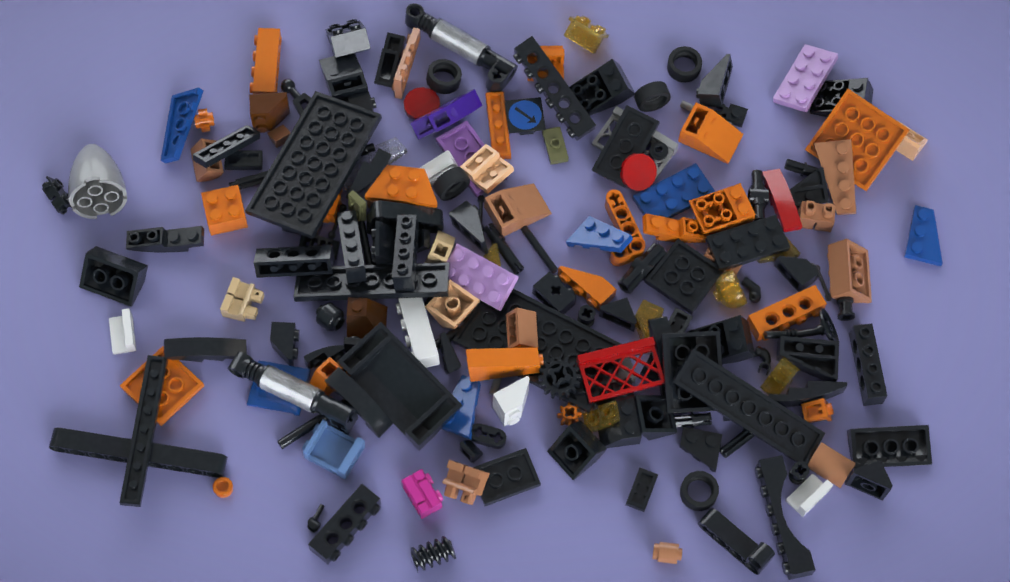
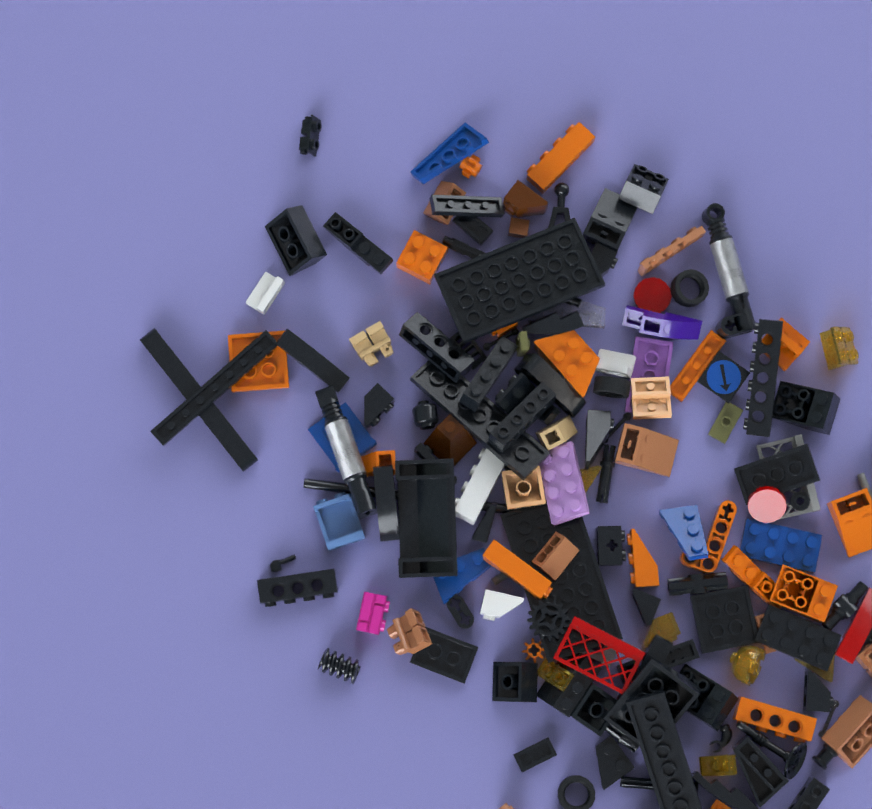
camera: 45 degrees right, 15 degrees up
light grey cylinder [68,144,127,219] -> none
orange tile [213,477,233,498] -> none
black slope [304,345,346,369] -> none
black bar [358,221,372,265] -> none
black slope [374,32,407,88] -> none
black slope [460,440,483,463] -> none
black bar [521,226,558,274] -> none
black bush [577,305,596,327] -> none
black tyre [634,81,671,112] -> none
black arm [741,277,761,303] -> none

